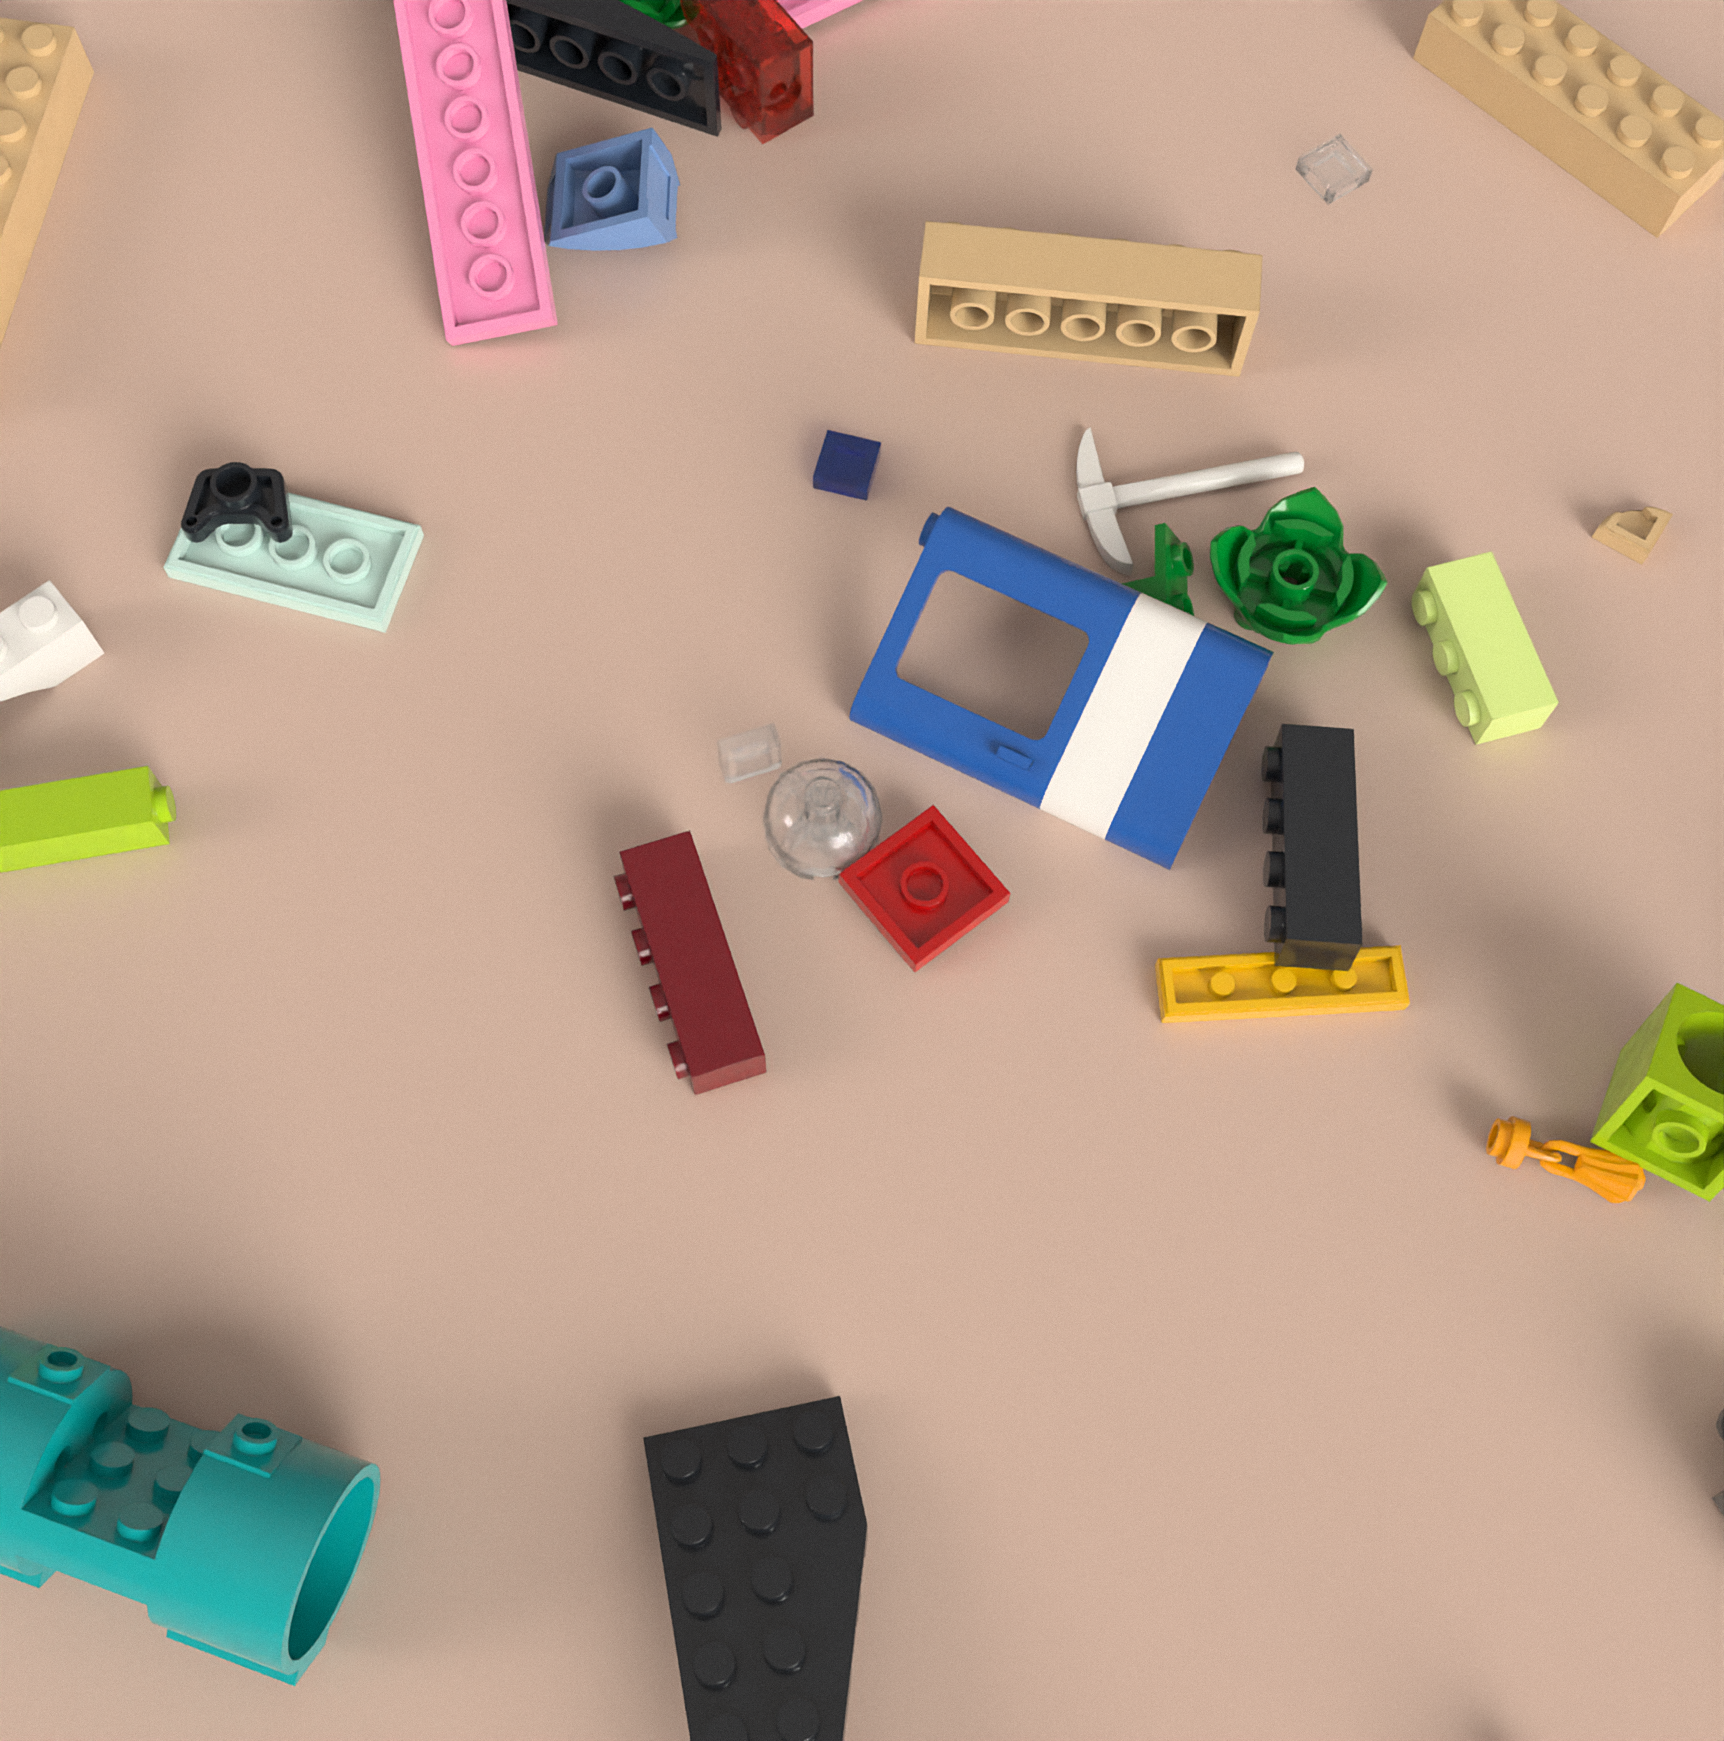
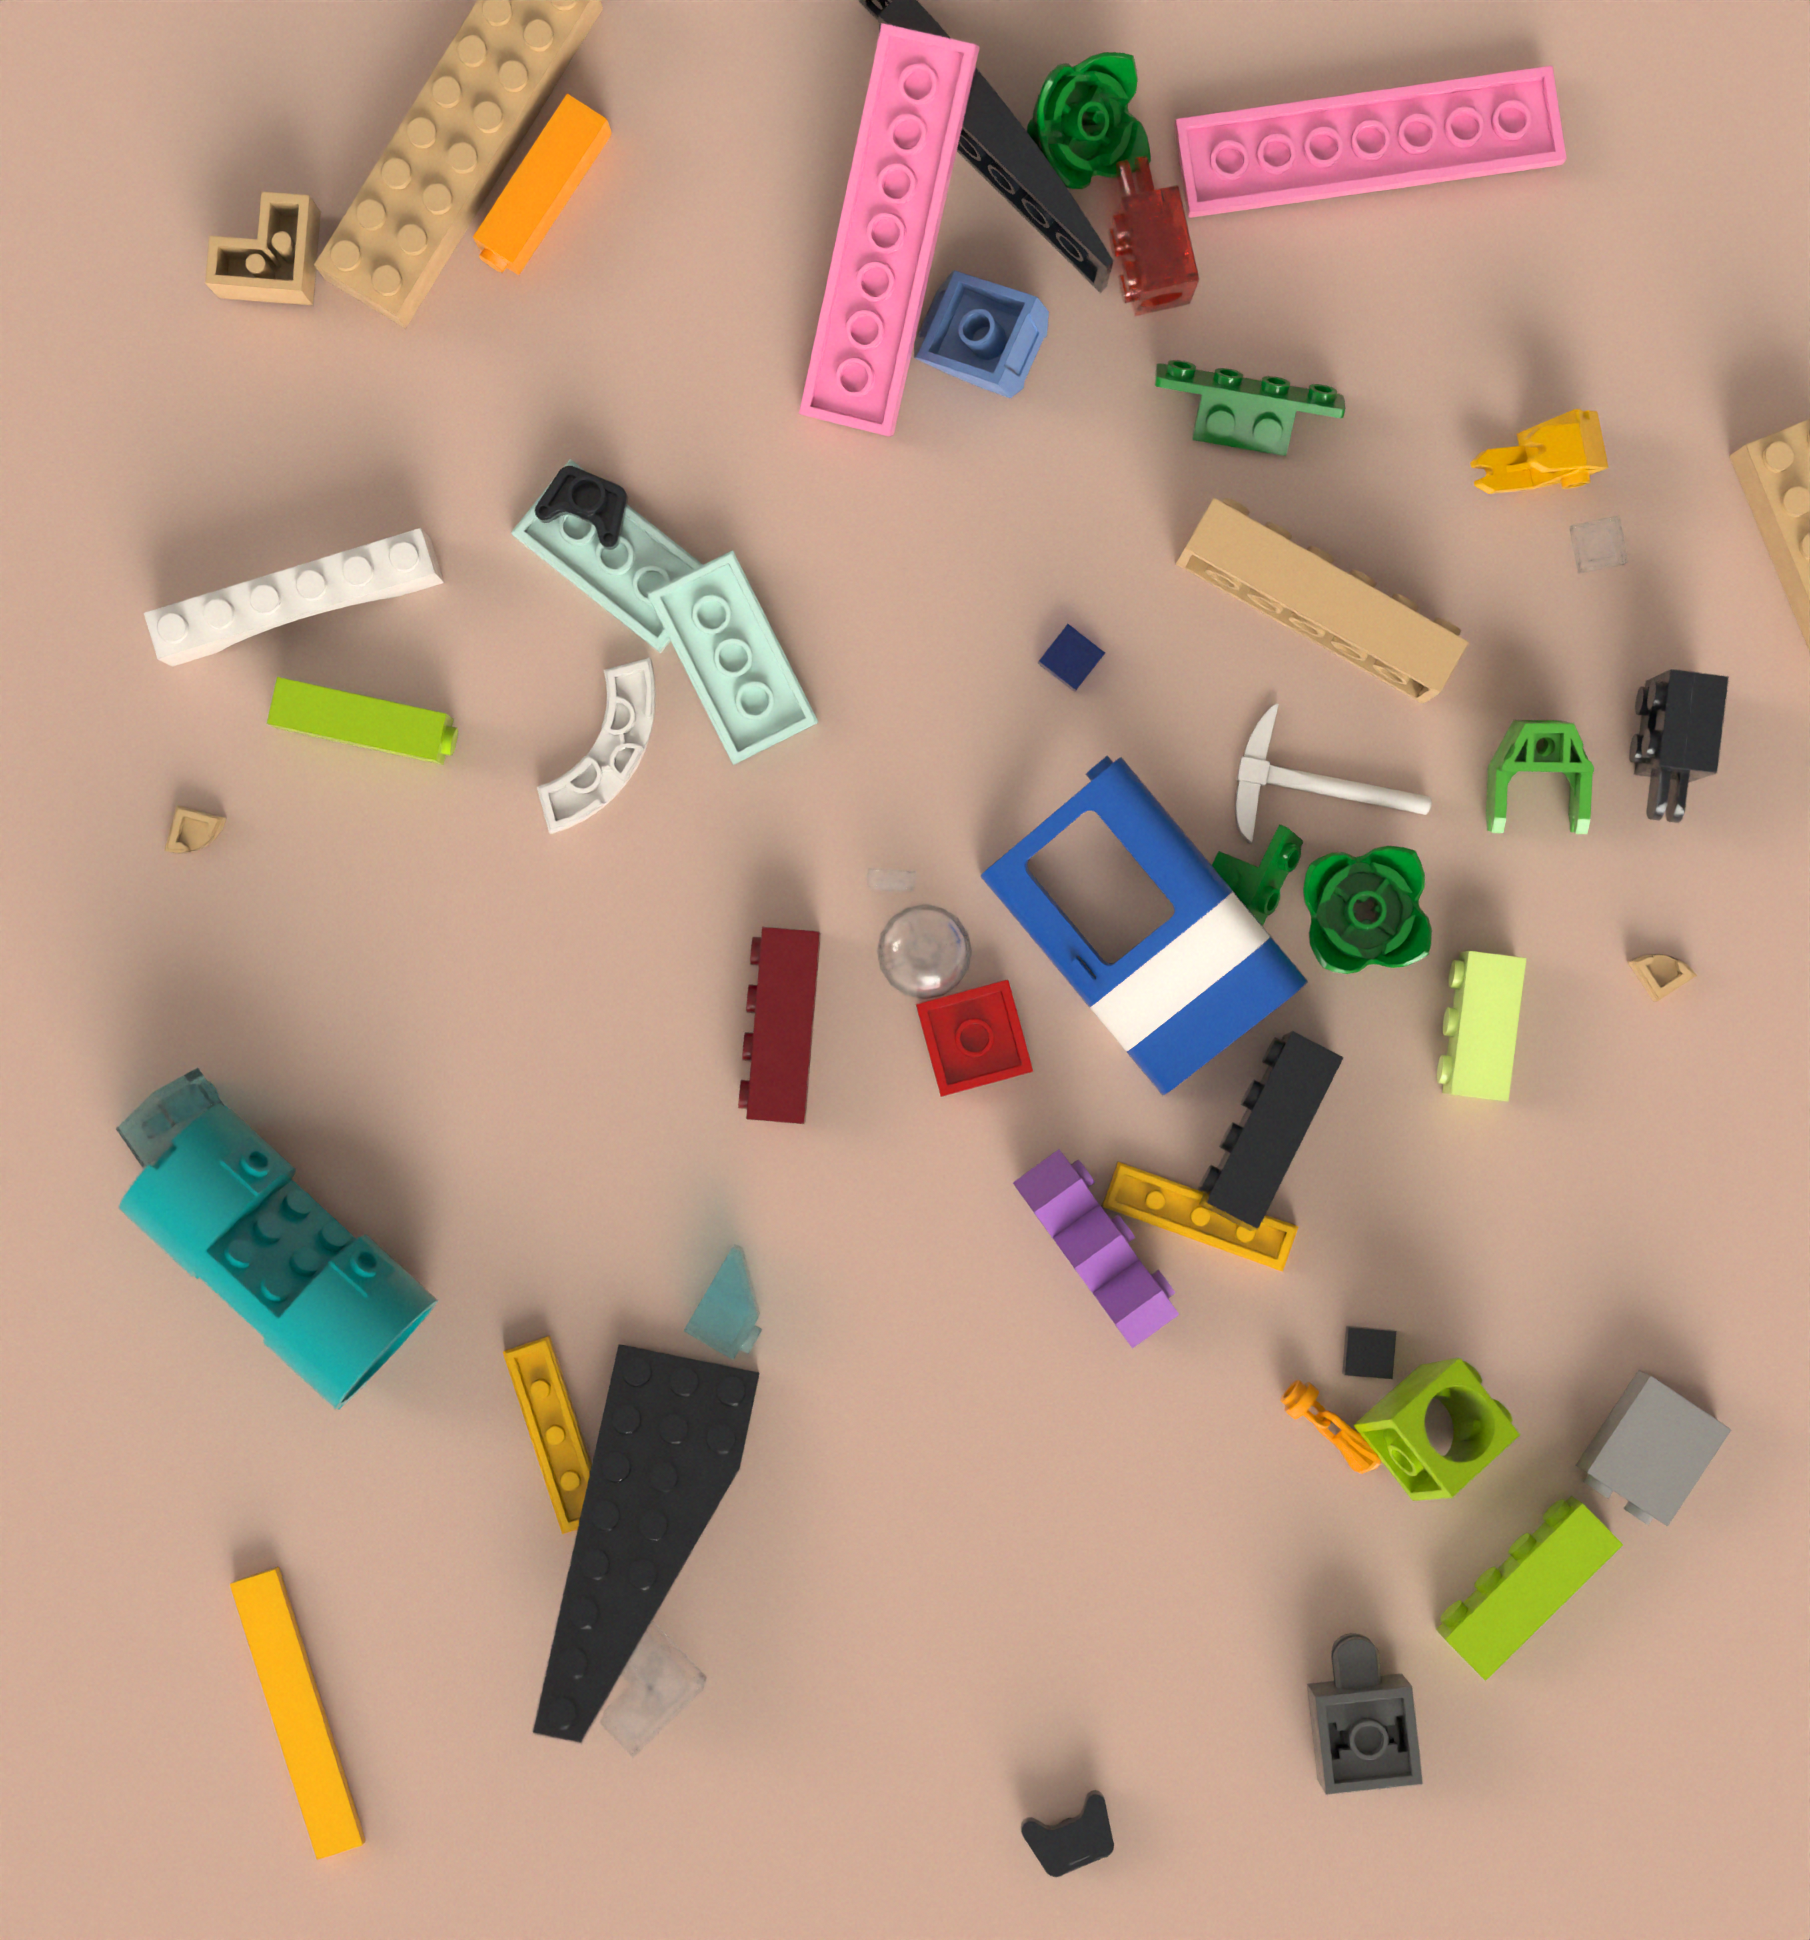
camera: 20 degrees right, 20 degrees up
none -> light orange brick [473,93,612,275]
none -> yellow tile [503,1335,592,1534]
none -> white tile [537,658,656,834]
none -> light aqua tile [647,550,819,765]
none -> clear light blue slope [684,1244,762,1360]
none -> medium lavender brick [1013,1149,1179,1349]
none -> green bracket [1155,360,1346,456]
none -> black tile [1342,1326,1396,1379]
none -> yellow piece [1470,409,1609,494]
none -> bright green piece [1486,720,1594,834]
none -> black brick [1629,669,1729,823]

